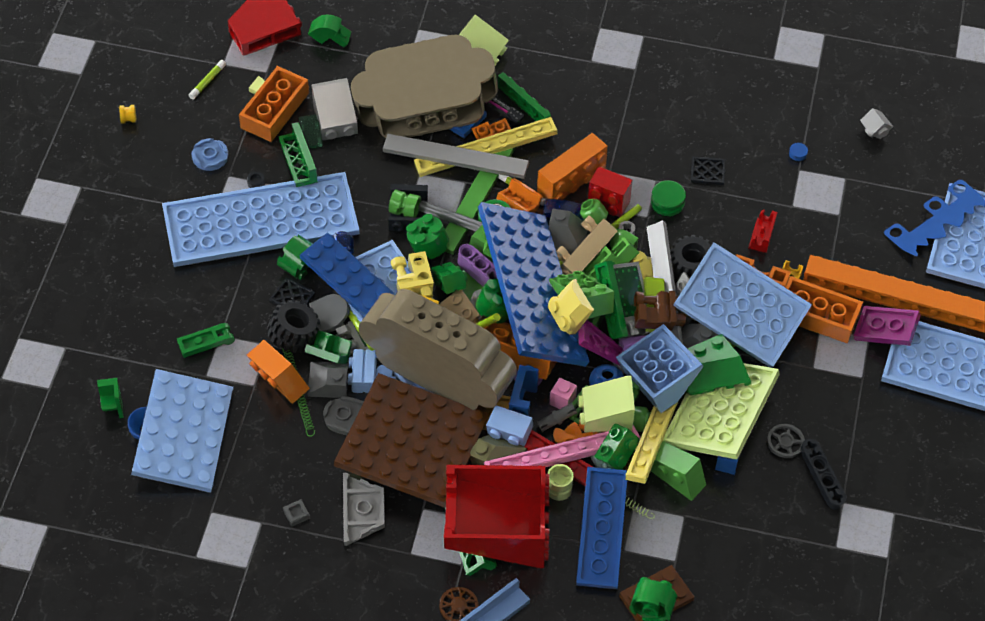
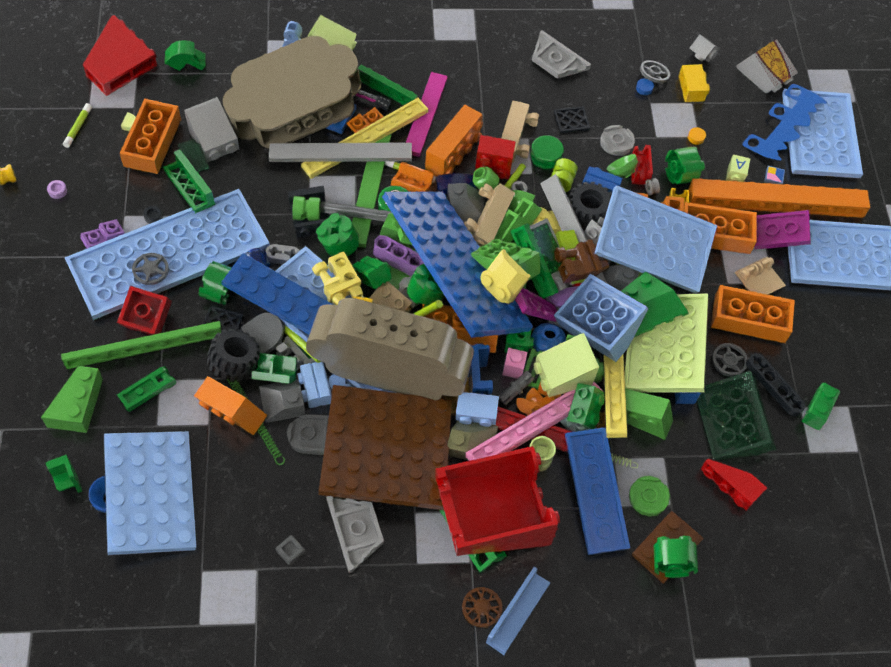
camera: 20 degrees left, 5 degrees up
medium blue tile [191,138,229,171] -> none
none -> bright green wedge [41,366,103,433]
none -> lavender tile [47,180,67,199]
none -> bright green tile [61,321,222,369]
none -> medium lavender slope [81,219,125,249]
none -> red brick [117,286,172,335]
none -> dark grey wheel [132,253,169,285]
none -> light grey beam [266,244,300,264]
none -> medium blue leg [282,21,302,47]
none -> dark pink tile [406,72,447,157]
none -> tan brick [501,101,539,163]
none -> green brick [505,330,534,354]
none -> light grey wing [532,30,591,79]
none -> lime wheel [551,158,578,192]
none -> blue brick [582,166,623,193]
none -> light grey tile [600,125,635,156]
none -> bright green piece [607,154,638,178]
none -> bright green tile [629,476,670,516]
none -> dark grey wheel [640,60,670,84]
none -> light grey bush [645,178,660,195]
none -> green brick [665,147,705,185]
none -> yellow brick [678,64,710,102]
none -> light orange tile [688,127,706,145]
none -> clear green slope [697,371,777,461]
none -> red slope [701,459,767,510]
none -> orange brick [711,285,795,343]
none -> yellowish green brick [726,154,750,182]
none -> tan hinge [735,257,786,295]
none -> slope [736,39,798,93]
none -> tile [764,166,785,184]
none -> green brick [802,383,840,430]

